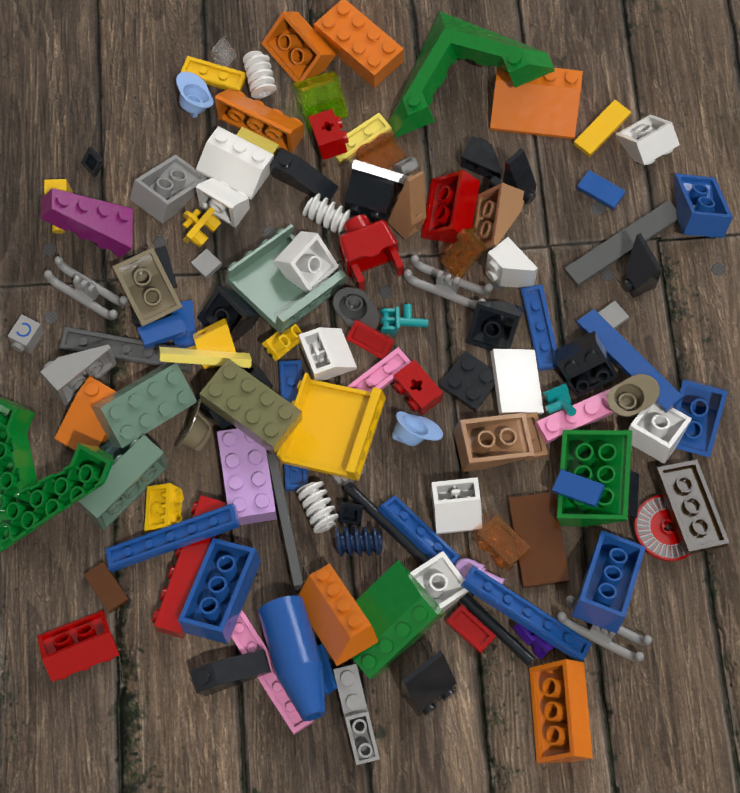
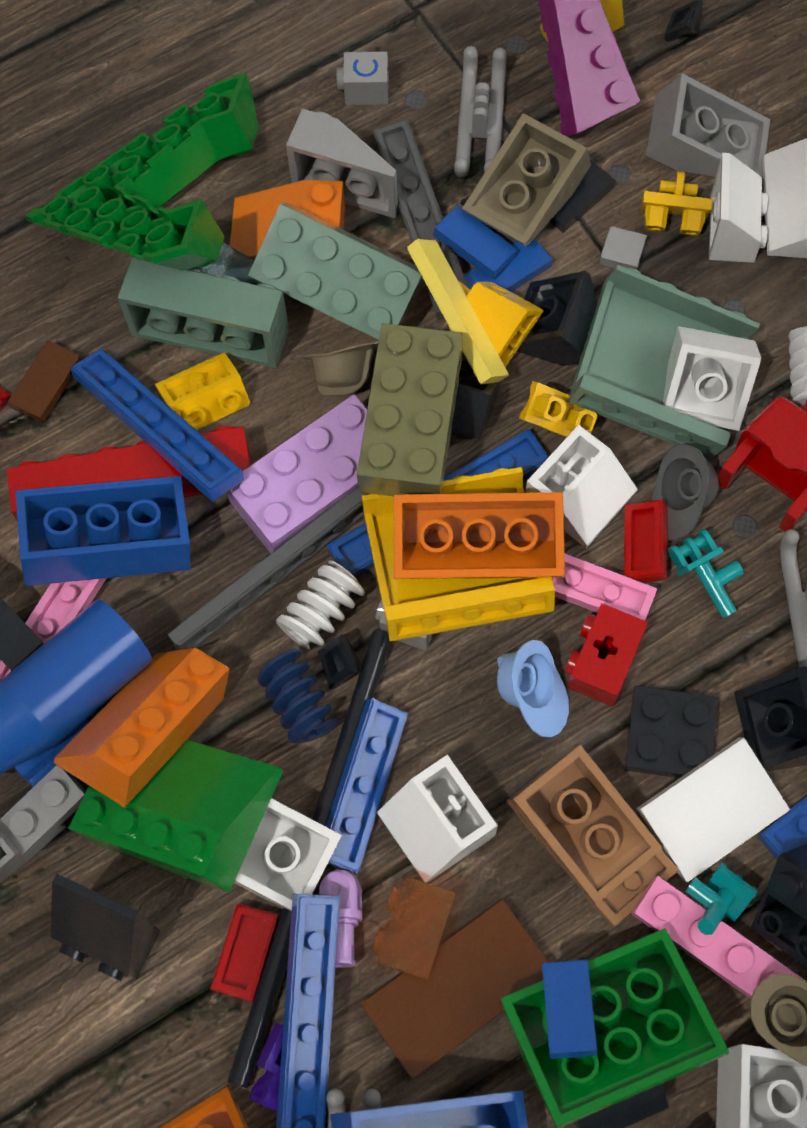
camera: 65 degrees right, 0 degrees up
none -> orange slope [394,492,565,579]

